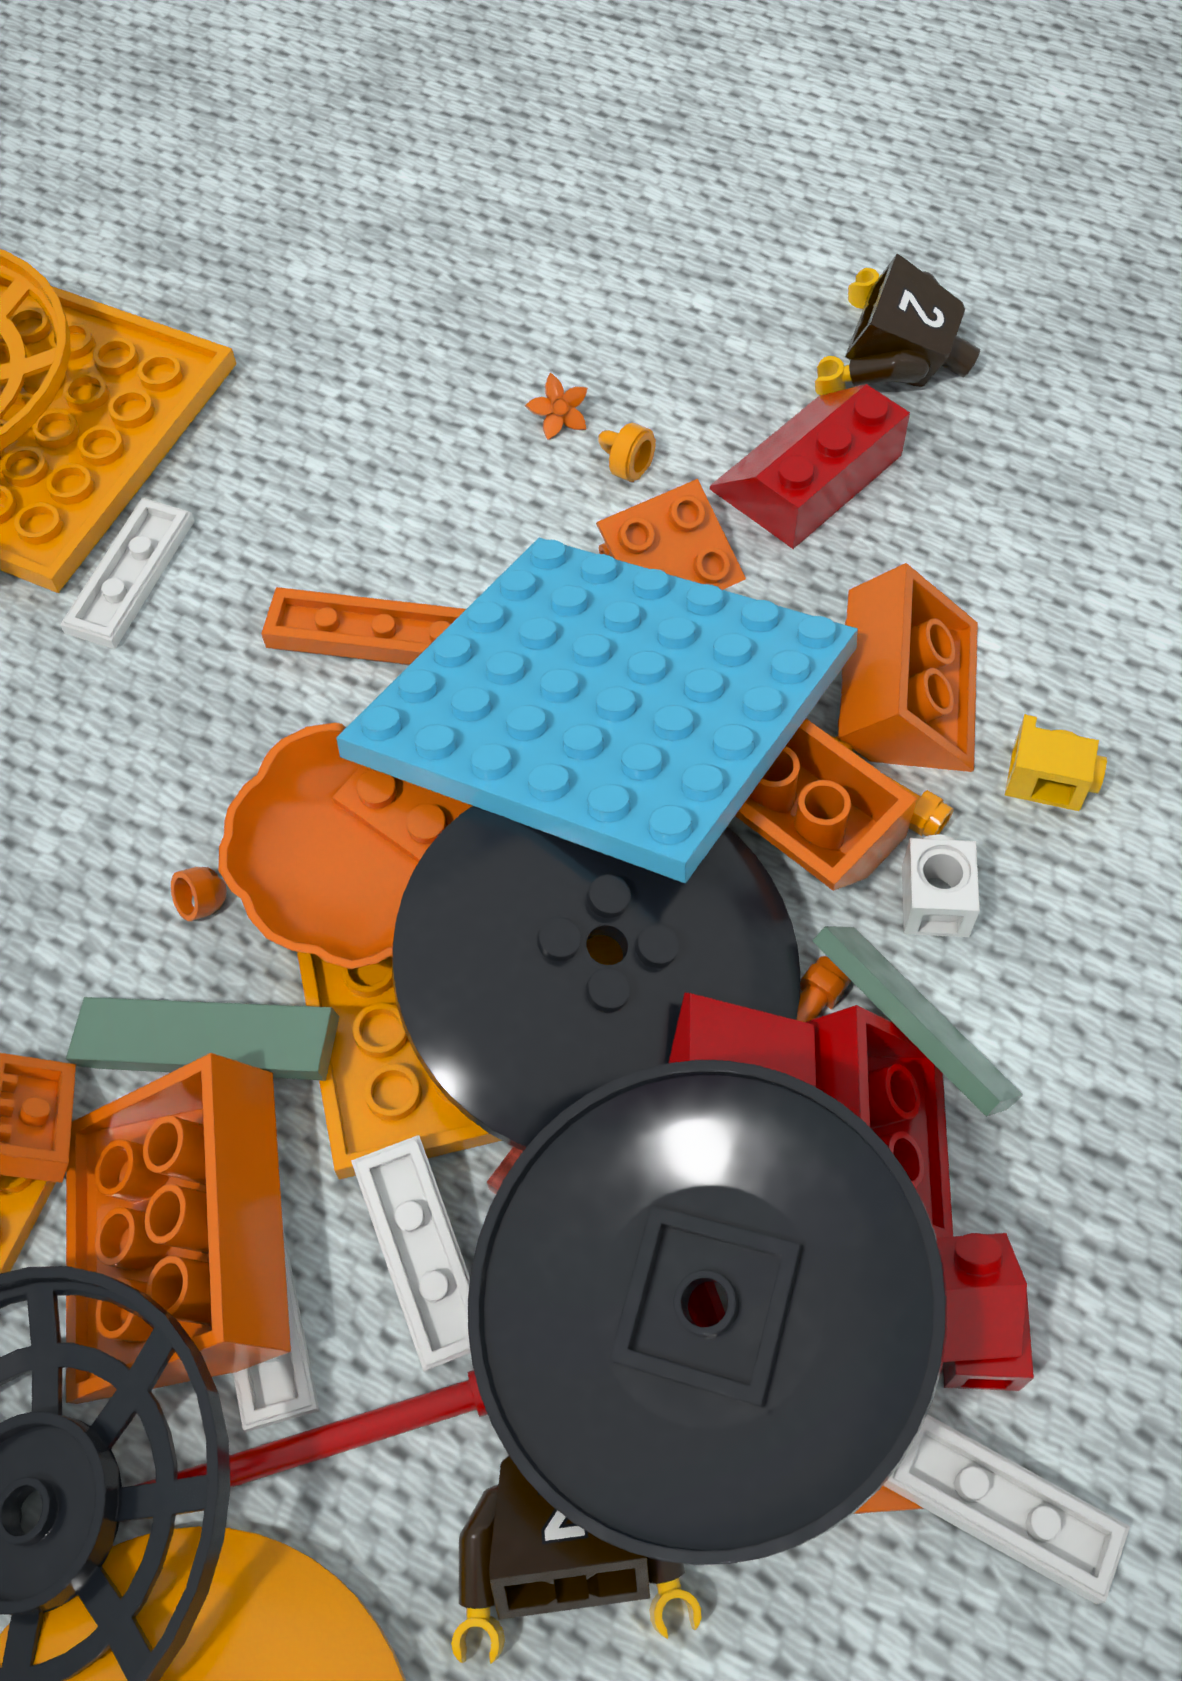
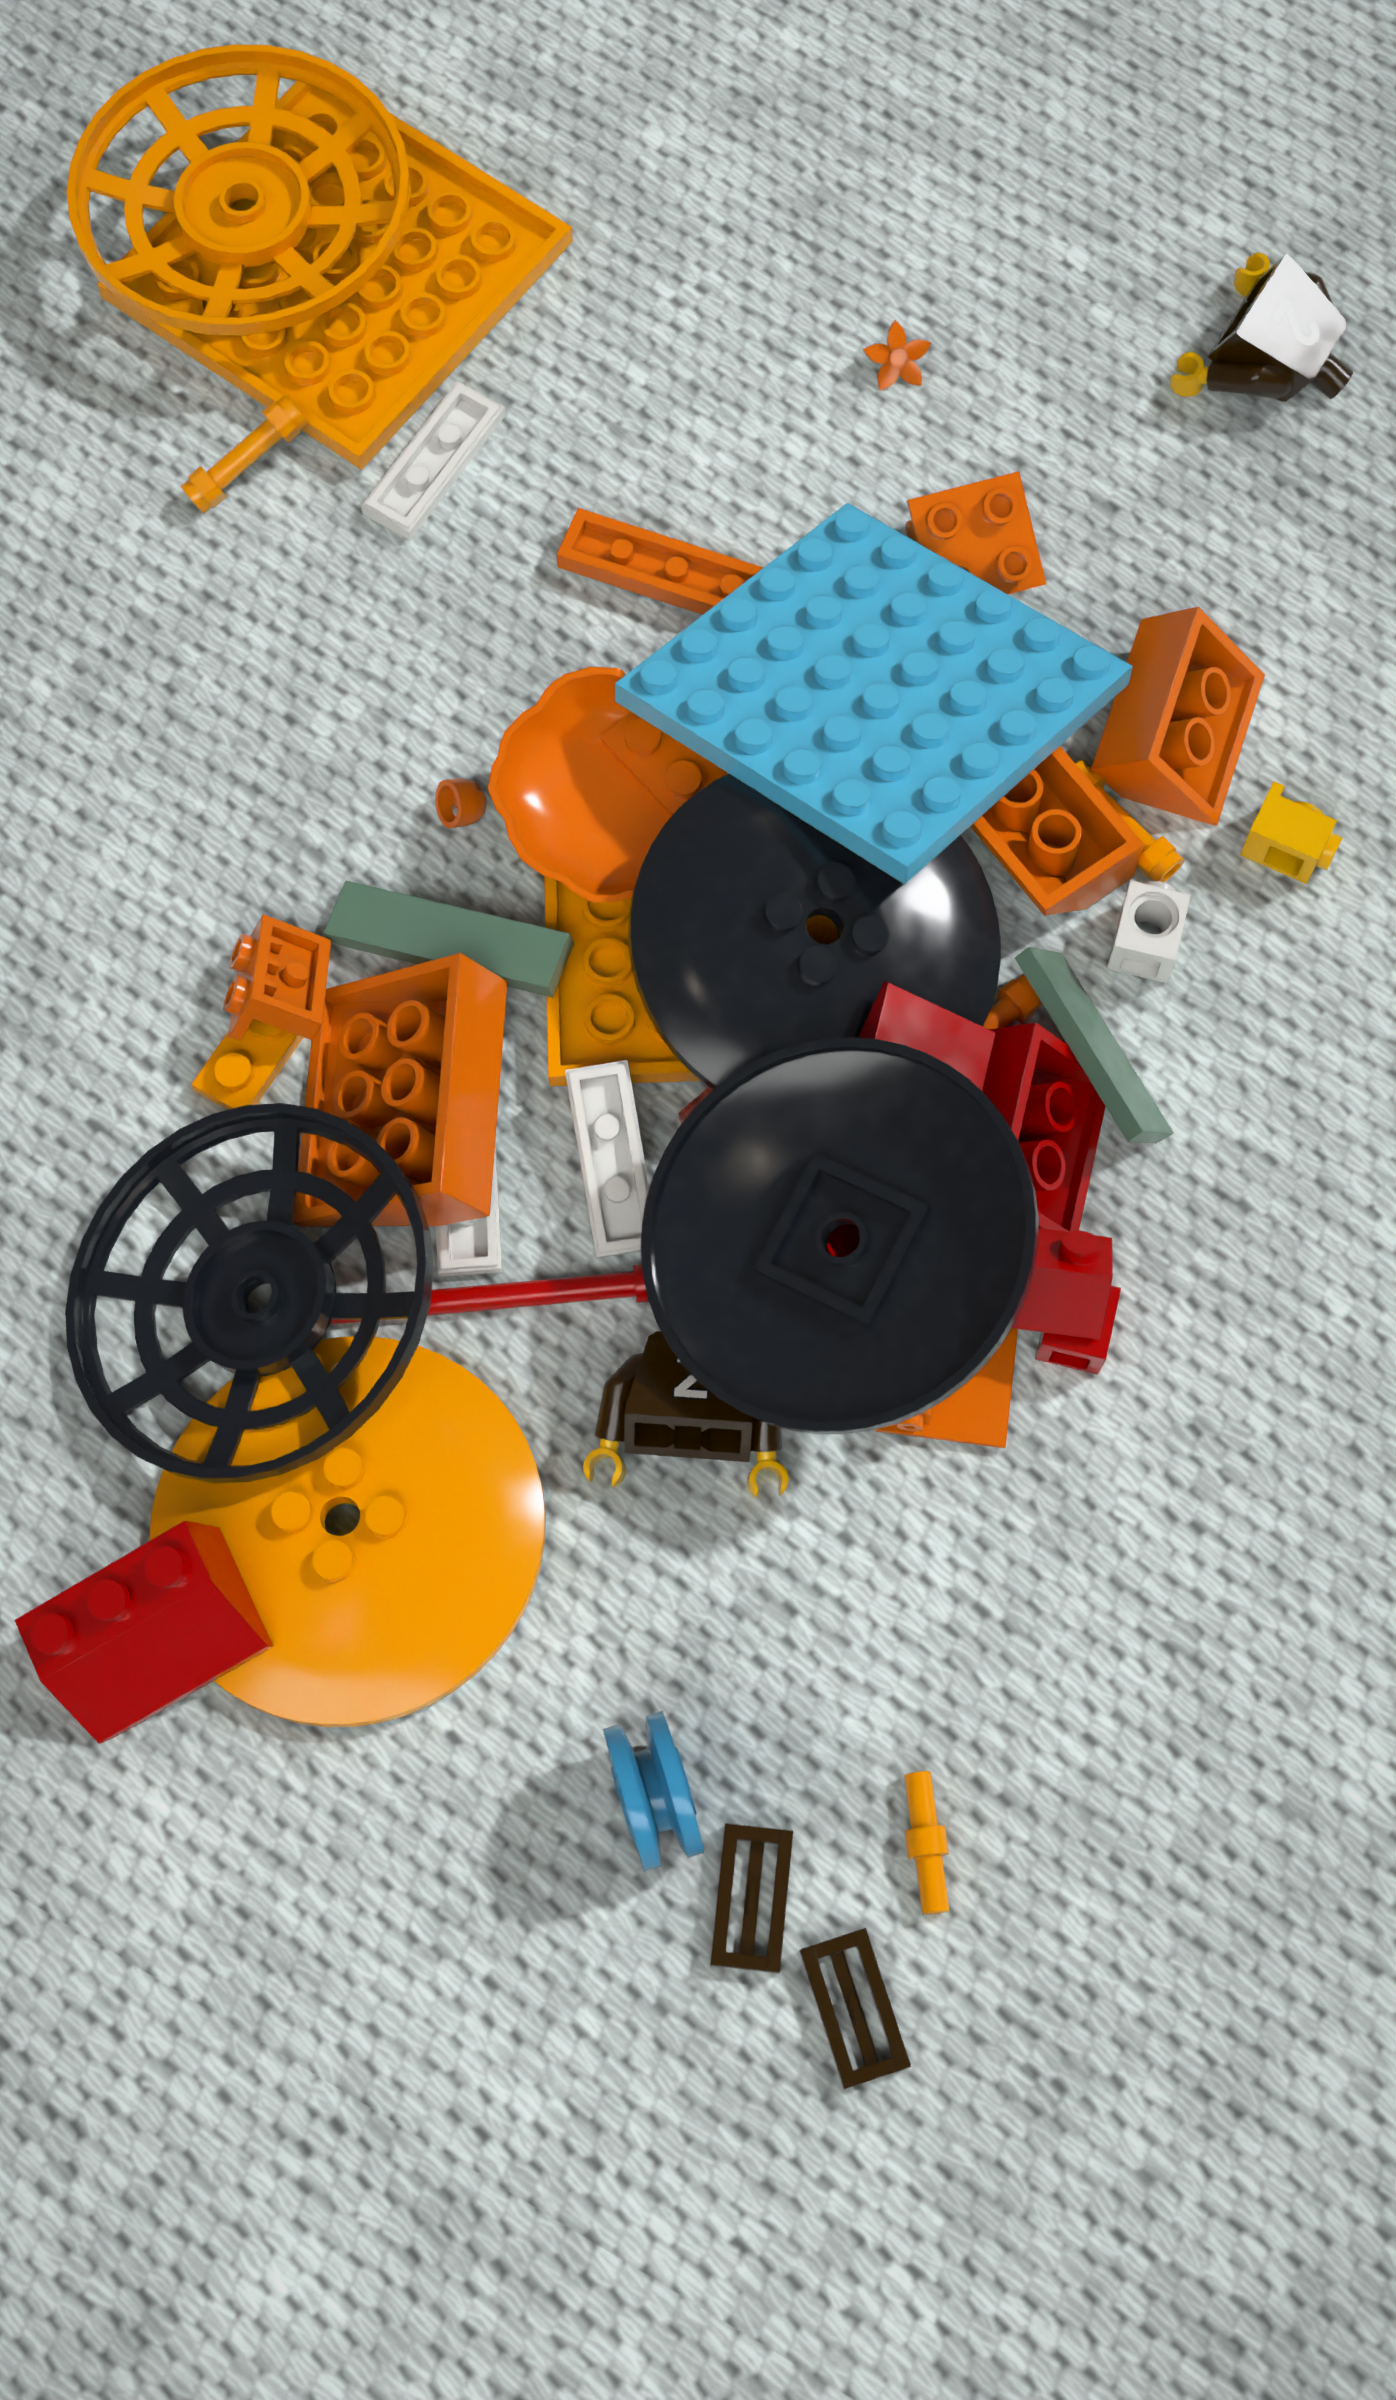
camera: 10 degrees right, 10 degrees up
light orange tile [598,422,656,482] -> none
red slope [710,384,910,549] -> none
white tile [883,1414,1130,1604] -> none

